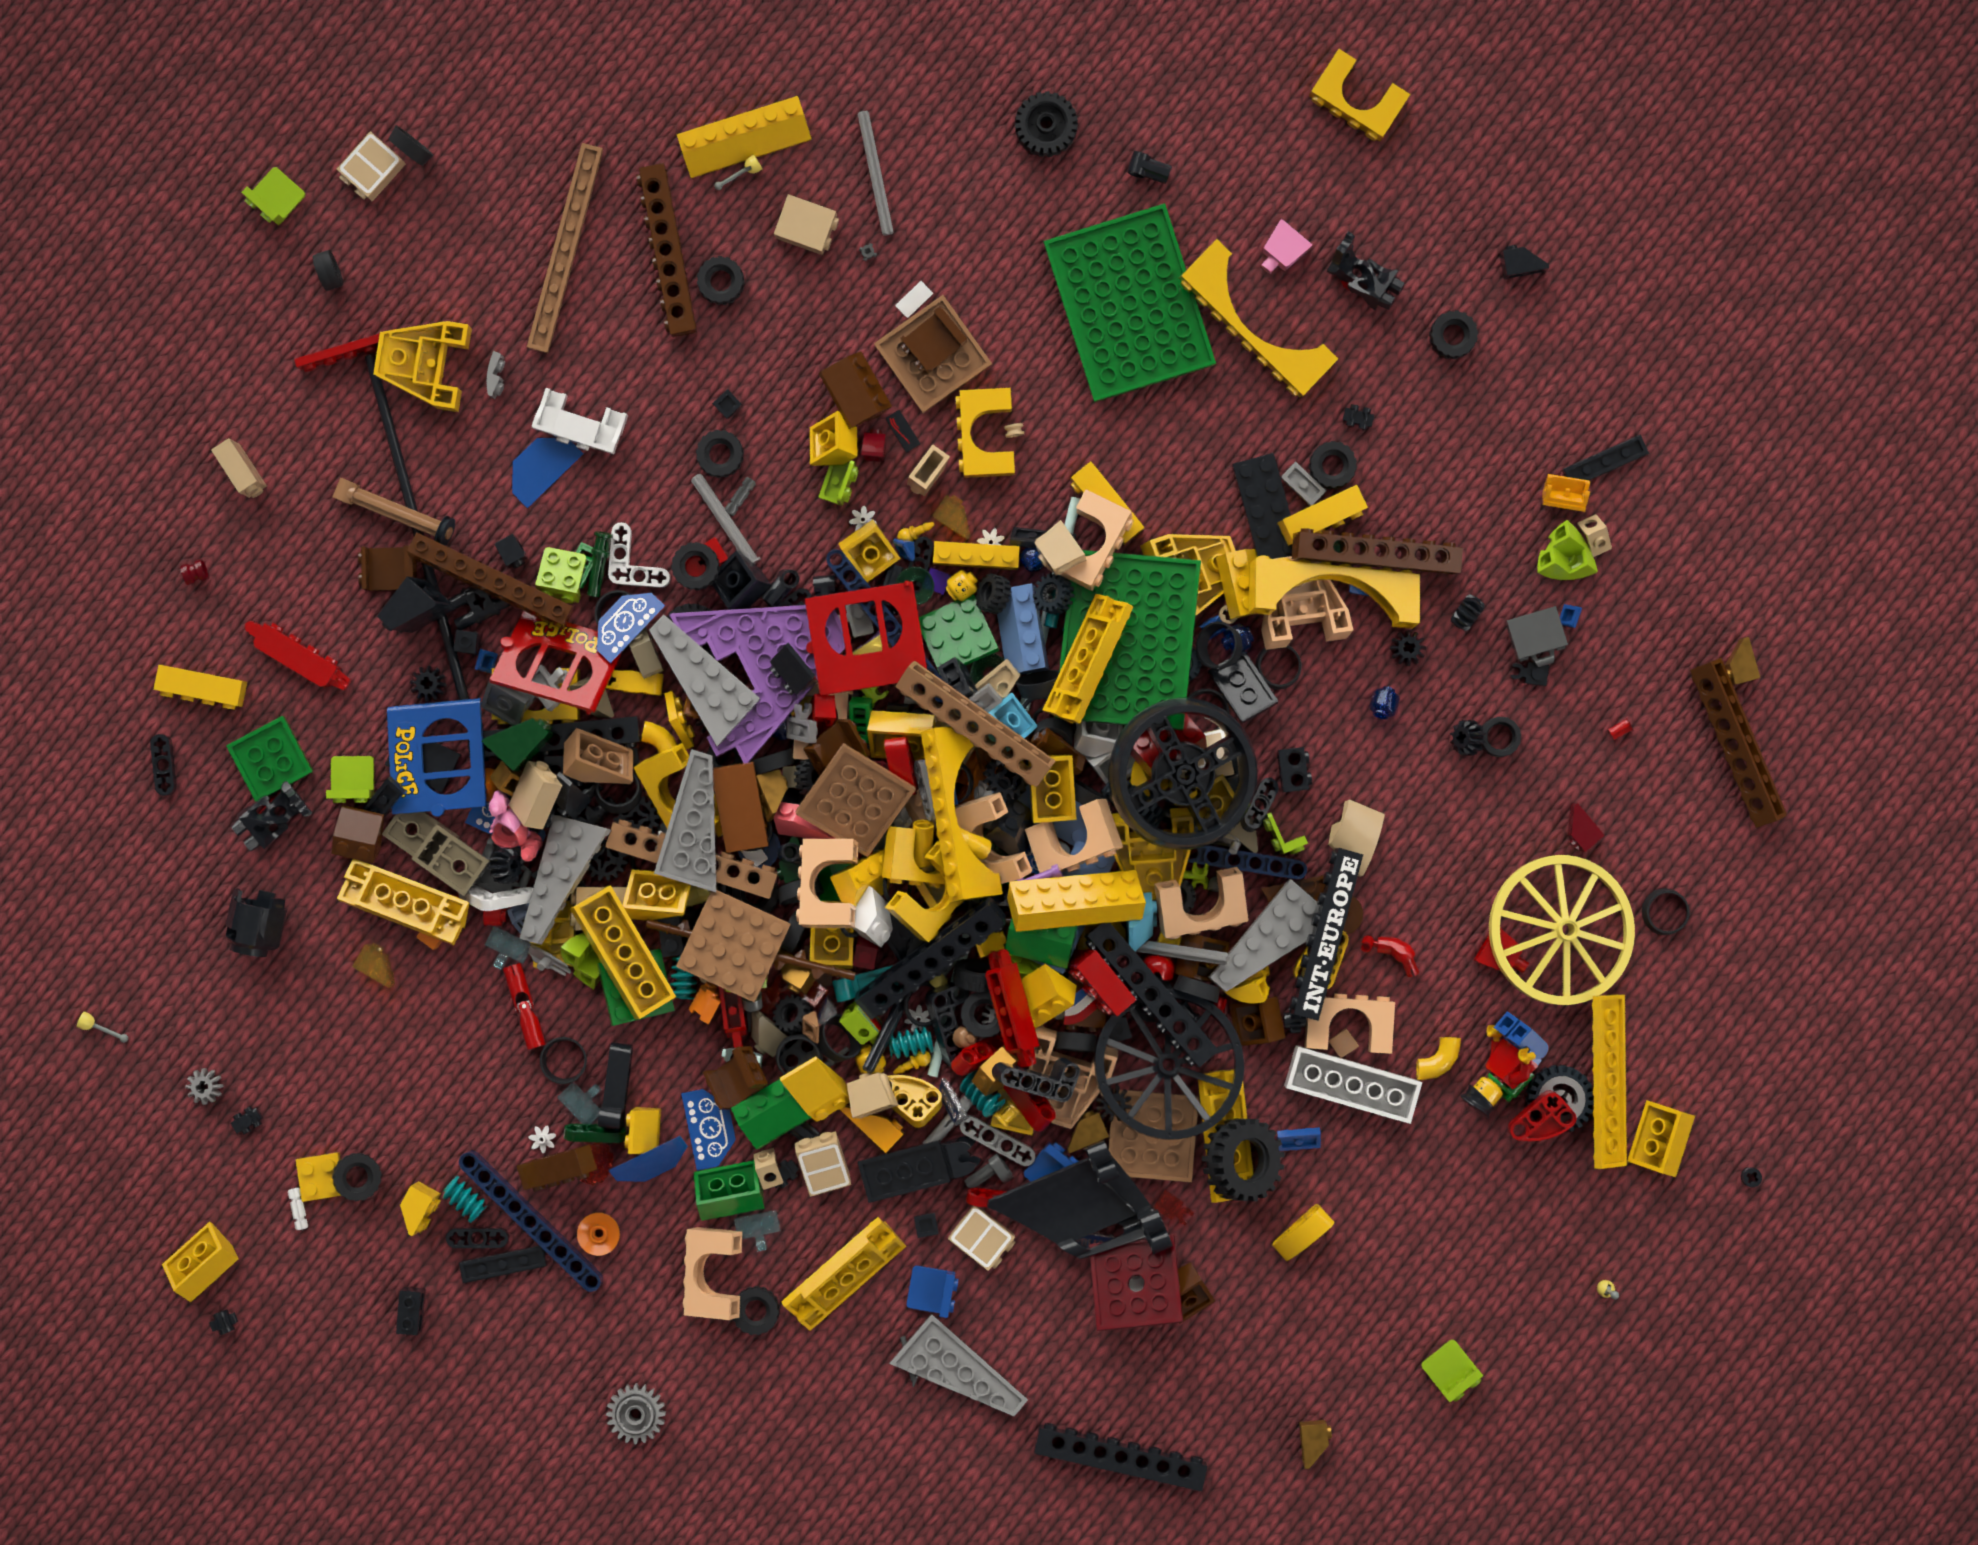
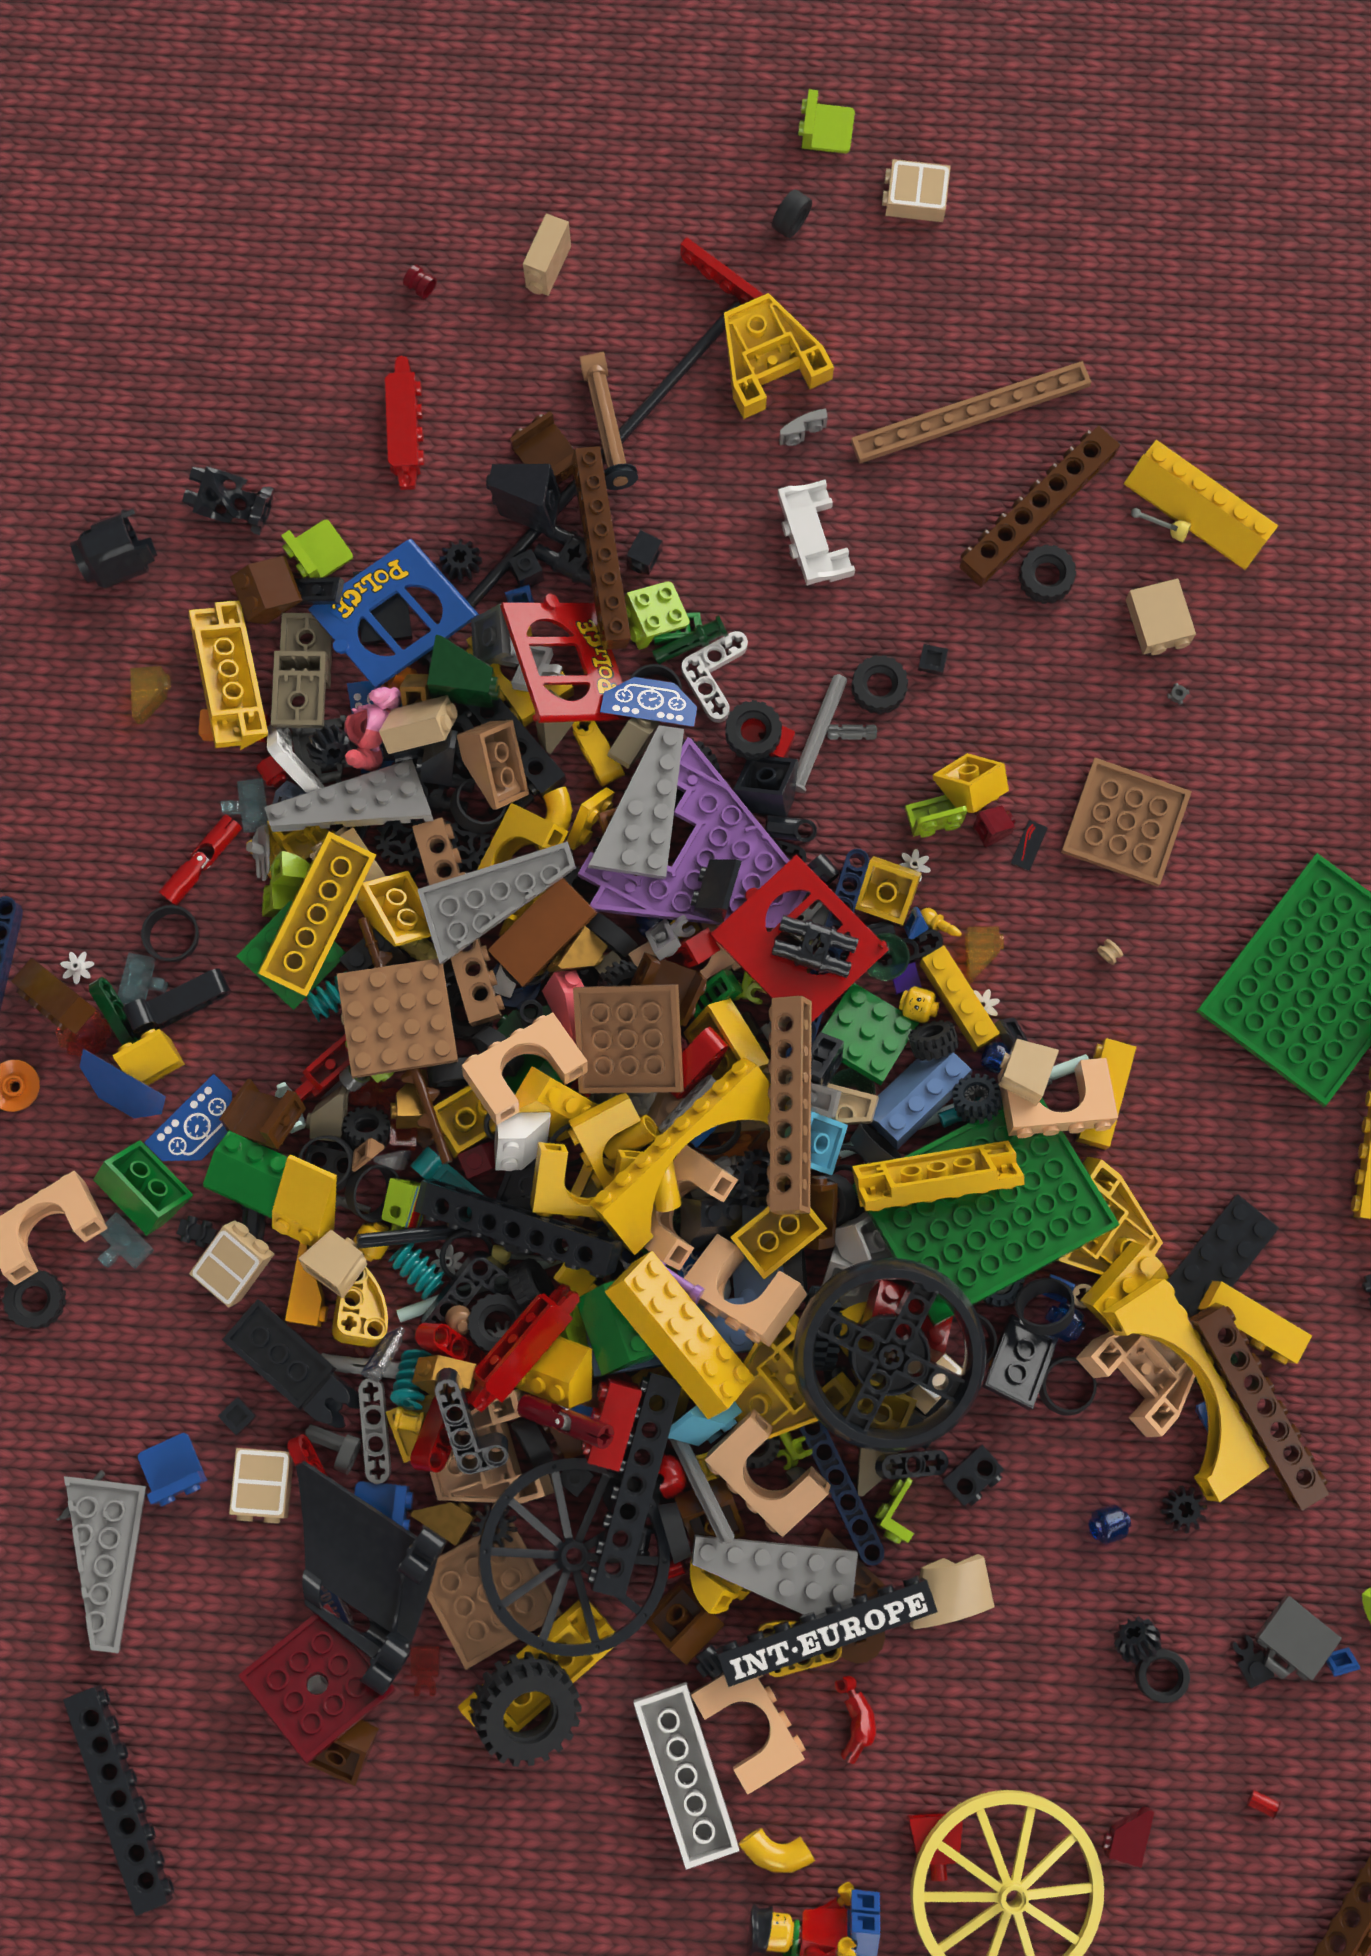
camera: 50 degrees right, 10 degrees down
black beam [150,734,177,796] -> none
yellow brick [153,665,247,710] -> none
green plate [226,716,314,802] -> none
black tyre [388,125,434,166] -> none
blue sticker [512,438,583,508] -> none
orange cylinder [689,981,721,1024] -> none
tan bracket [754,1148,783,1190] -> none
yellow slope [781,1217,906,1331] -> none
reddish brown slope [818,351,892,429] -> none
light grey axle [858,111,893,236] -> none
yellow bar [893,1050,931,1074] -> none
white sticker [895,281,933,318] -> none
reddish brown panel [900,306,967,374] -> none
tan torso [907,445,950,496] -> none
yellow arch [956,388,1015,478] -> none
light grey piece [1210,834,1241,854] -> none
yellow beam [1272,1204,1334,1261] -> none
blue plate [1277,1127,1321,1151] -> none
light grey plate [1280,461,1326,506] -> none
black tyre [1309,441,1357,489] -> none
medium nougat slope [1328,1029,1359,1058] -> none
black gear [1451,594,1485,631] -> none
none -> dark red piece [517,1394,614,1449]
none -> black pin [771,915,859,978]

